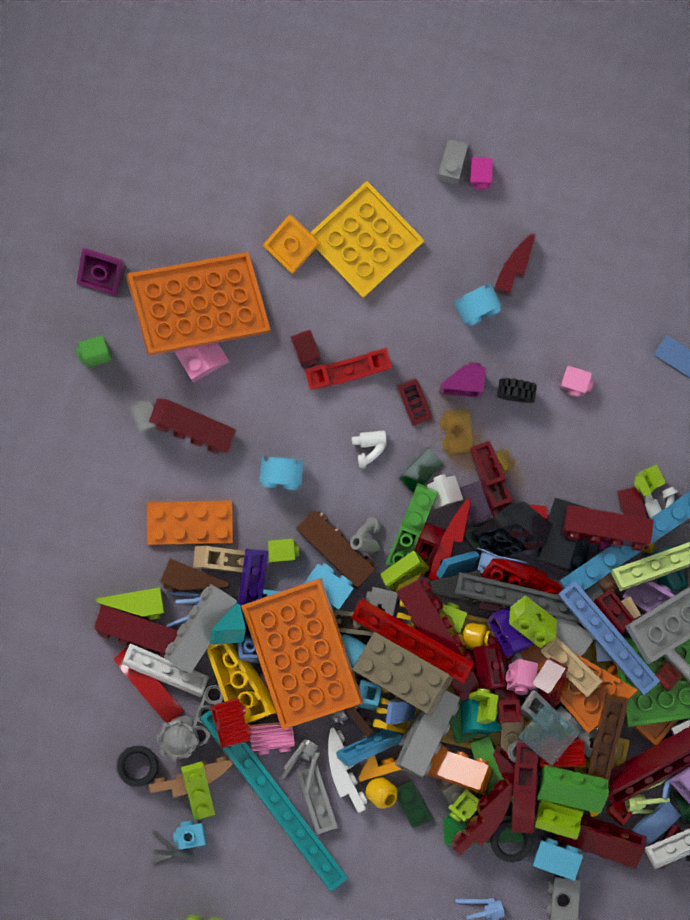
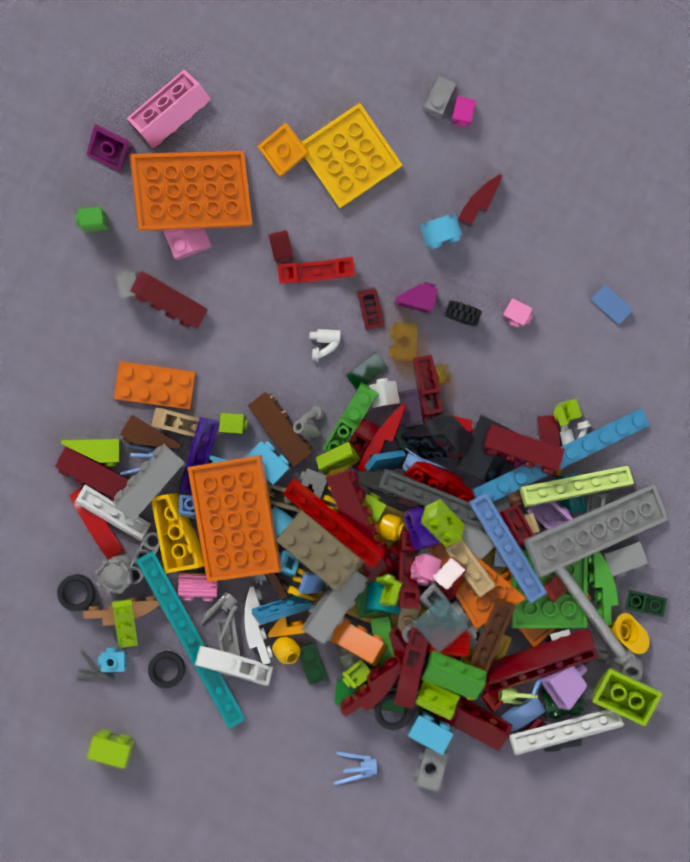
camera: 10 degrees right, 5 degrees up
teal slope [209,603,246,644] -> none
red brick [210,698,252,749] -> none
medium azure brick [259,456,304,490] -> none
dark red slope [473,643,506,690] -> none
none -> bright pink slope [126,70,211,149]
none -> black tyre [148,651,185,688]
none -> white slope [195,646,273,686]

